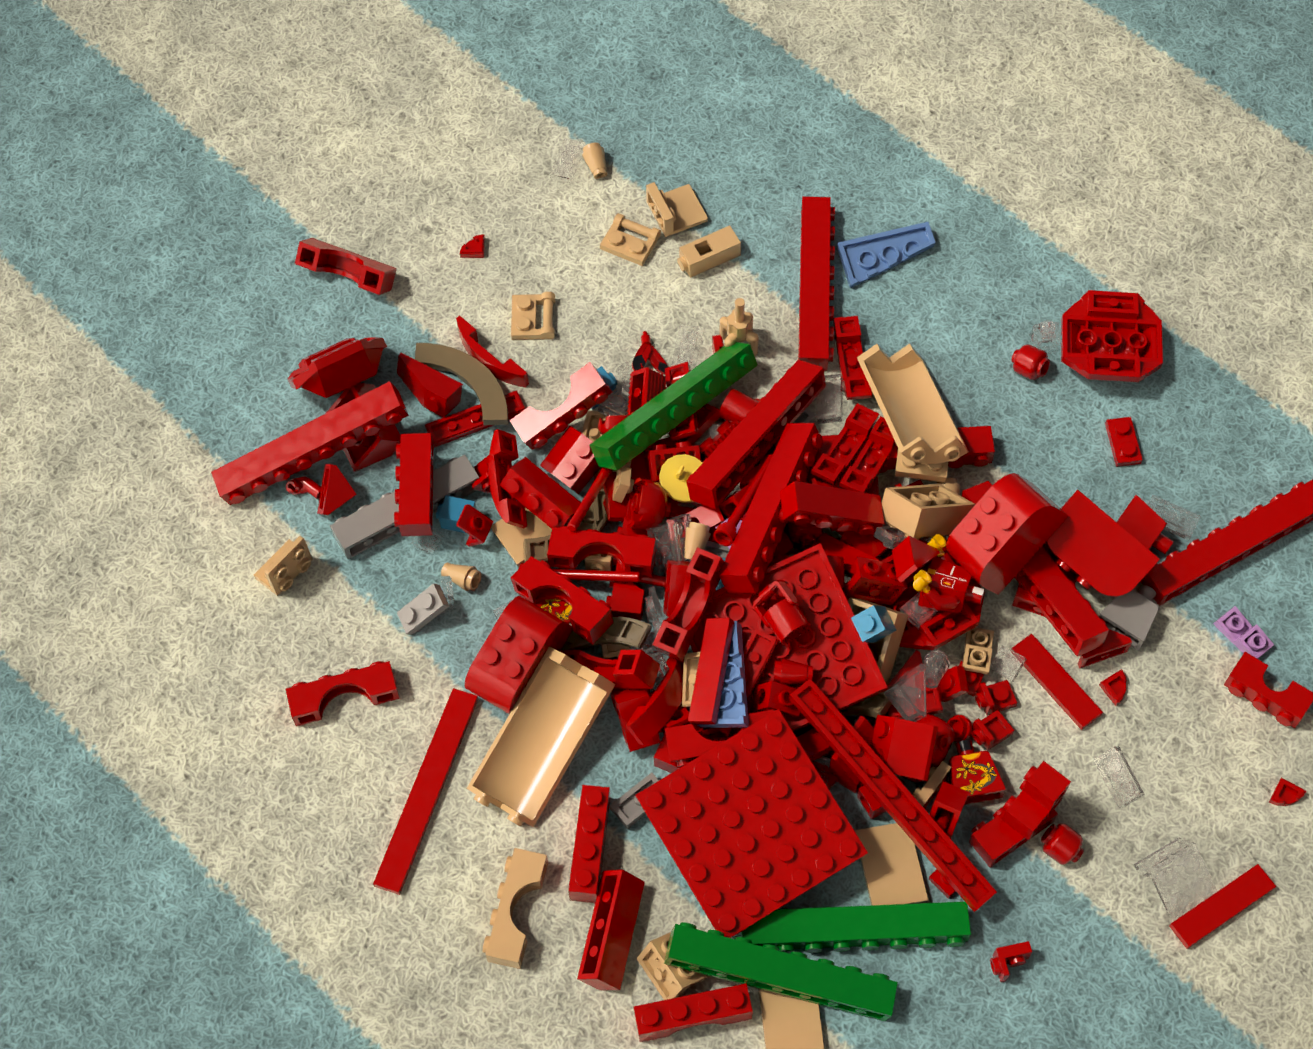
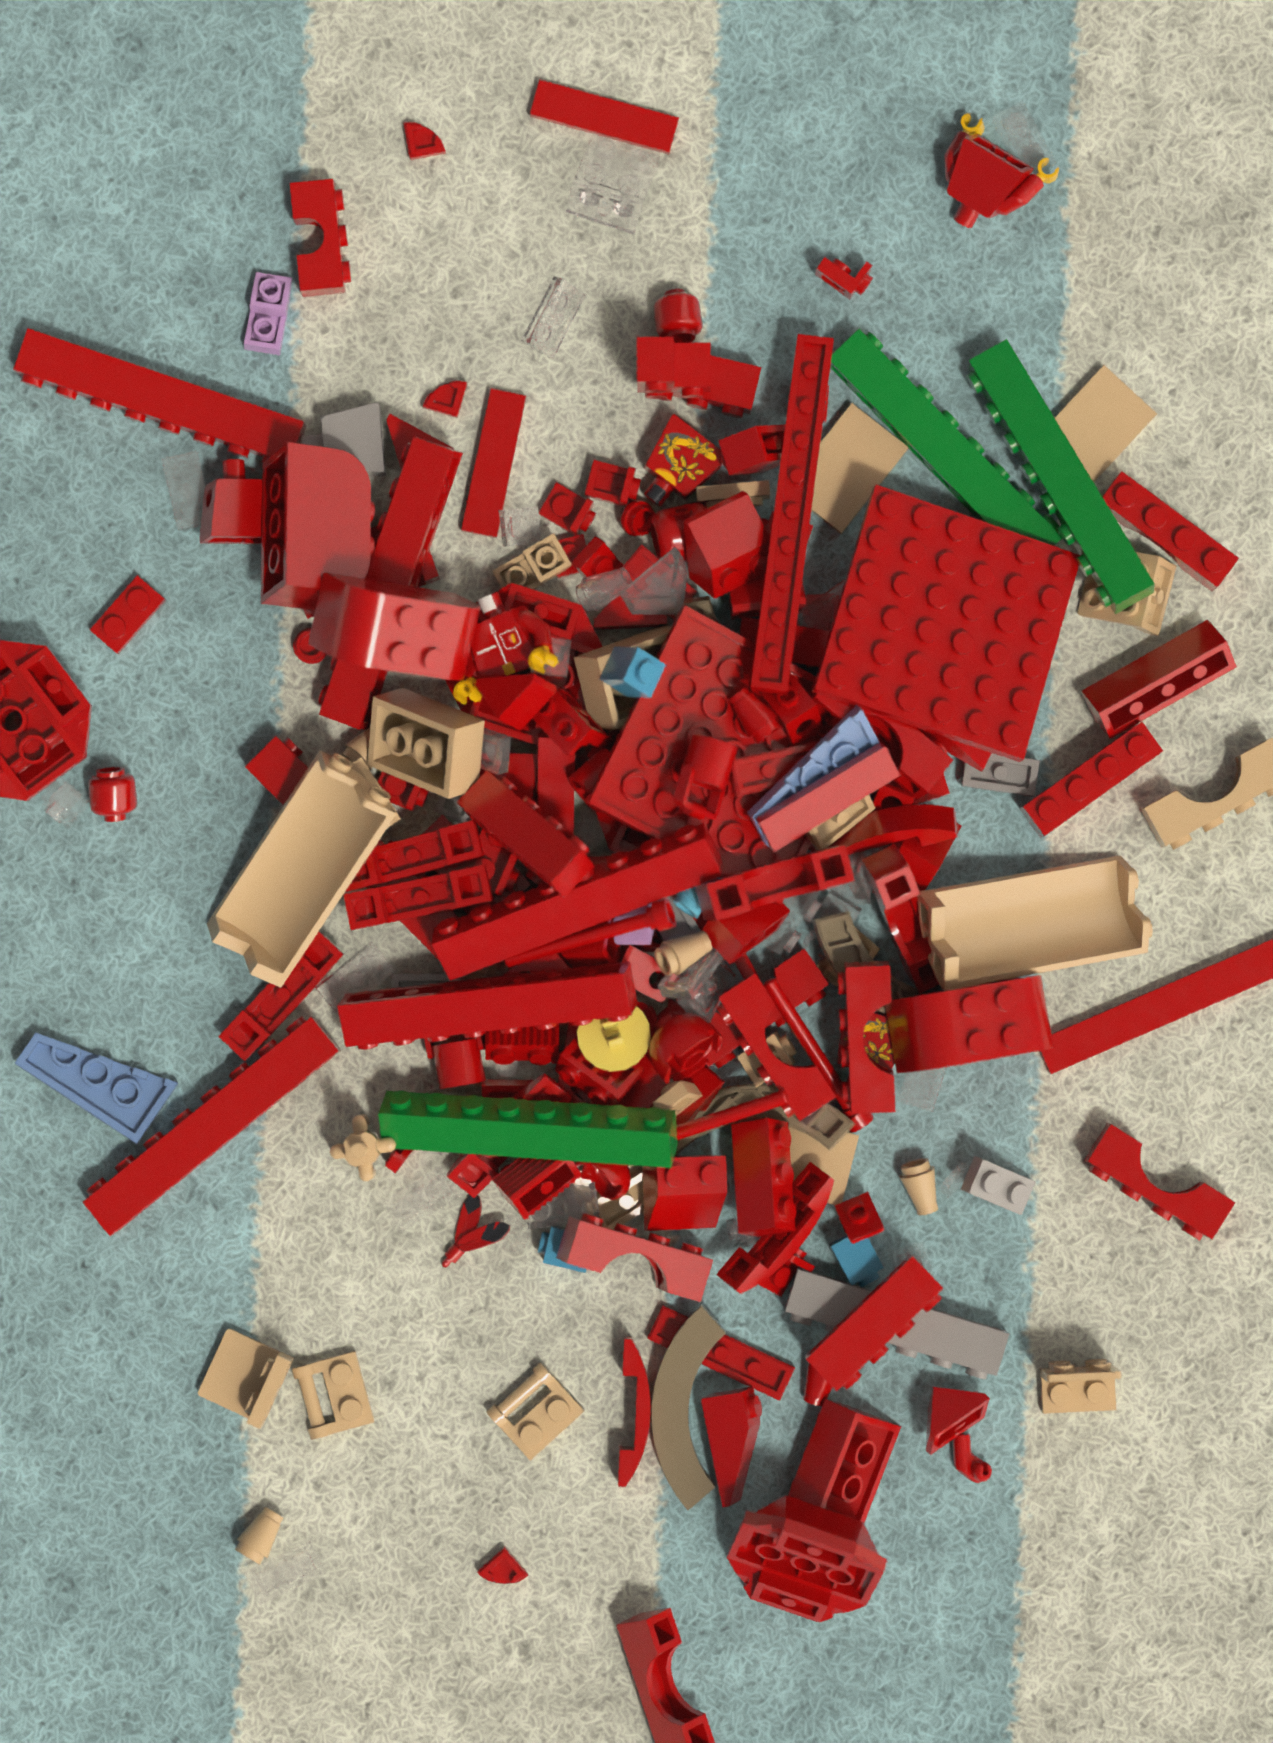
camera: 135 degrees left, 25 degrees up
red brick [211,381,409,505] -> none
tan brick [677,225,741,278] -> none

